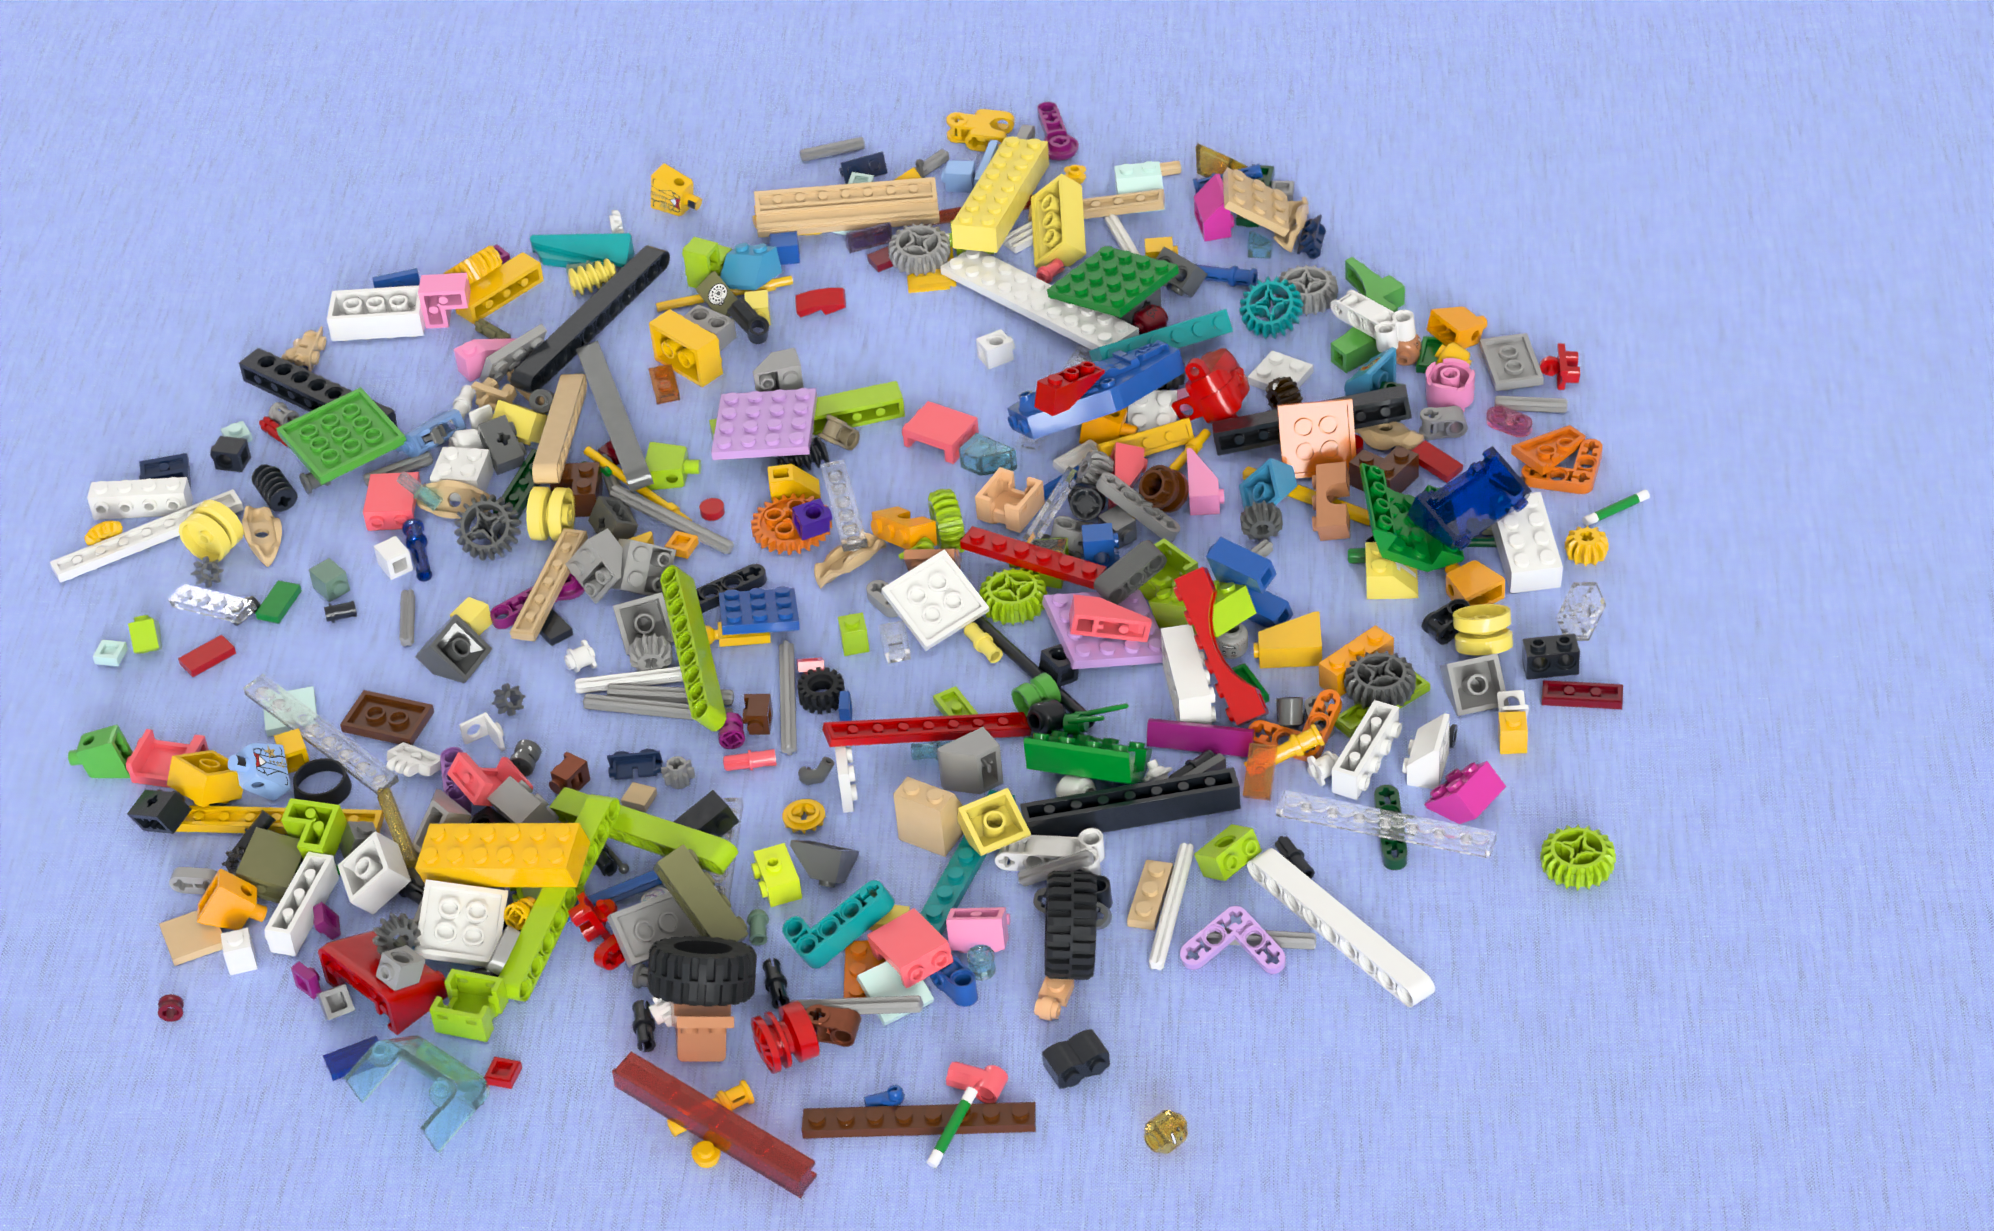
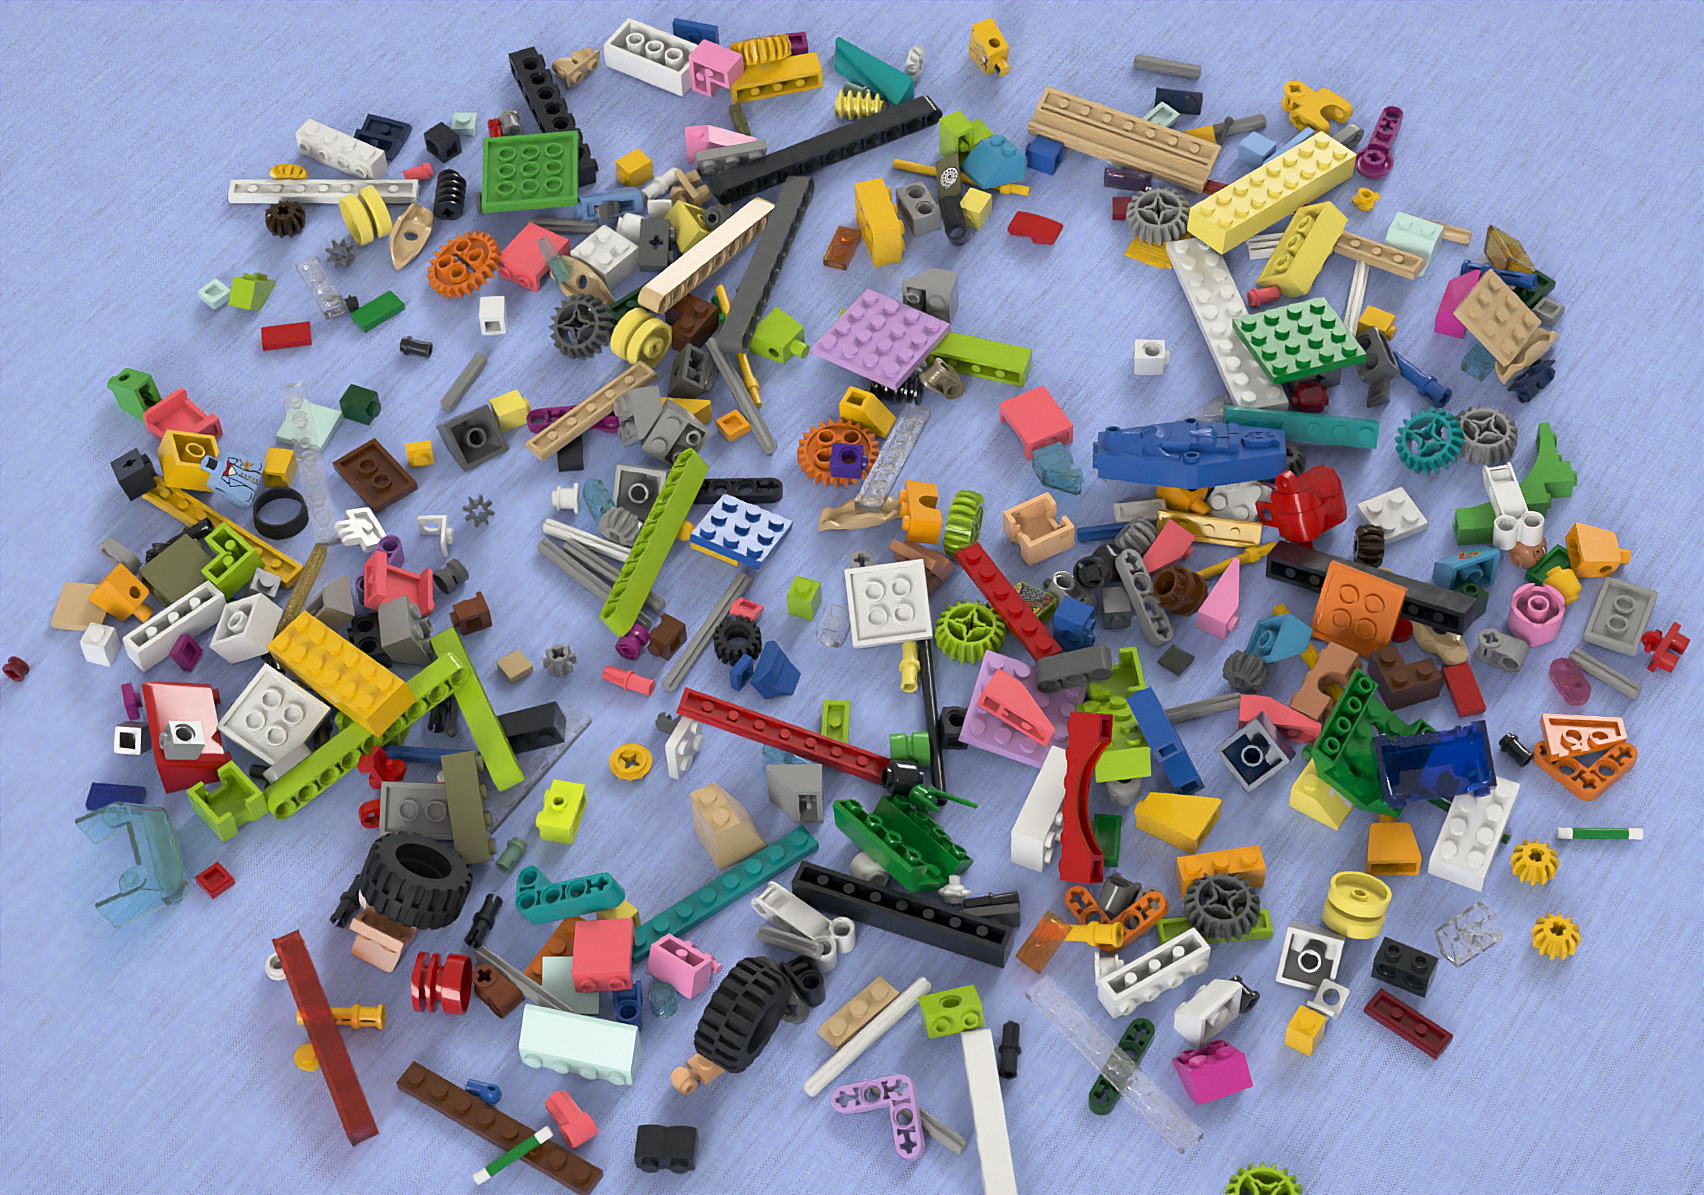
camera: 30 degrees right, 10 degrees up
sand green brick [309,558,350,602] -> none
dark grey gear [372,913,421,955] -> none
clear blue pin [402,518,432,582] -> none
yellow wheel [504,896,536,930] -> none
dark blue hinge [607,749,663,780] -> none
red tile [699,498,725,521] -> none
dark grey slope [790,840,859,888] -> none
lime hand [898,537,934,560] -> none
light yellow slope [957,788,1031,856] -> none
clear plate [1023,466,1077,544] -> none
red slope [1034,361,1105,416] -> none
magenta tile [1146,718,1255,758] -> none
black piece [1421,599,1470,645] -> none
none -> dark brown gear [265,199,306,239]
none -> white plate [265,952,294,980]
none -> dark green brick [339,384,381,426]
none -> coral pin [402,162,434,181]
none -> yellow plate [405,440,435,467]
none -> orange gear [427,230,502,299]
none -> light aqua slope [519,1004,643,1086]
none -> clear light blue plate [583,479,615,522]
none -> yellow brick [615,148,654,188]
none -> blue slope [750,640,801,700]
none -> dark grey slope [1157,644,1195,676]
none -> dark blue slope [1214,711,1296,793]
none -> coral slope [1238,694,1321,744]
none -> dark grey slope [1367,377,1390,408]
none -> yellow gear [1531,911,1581,961]

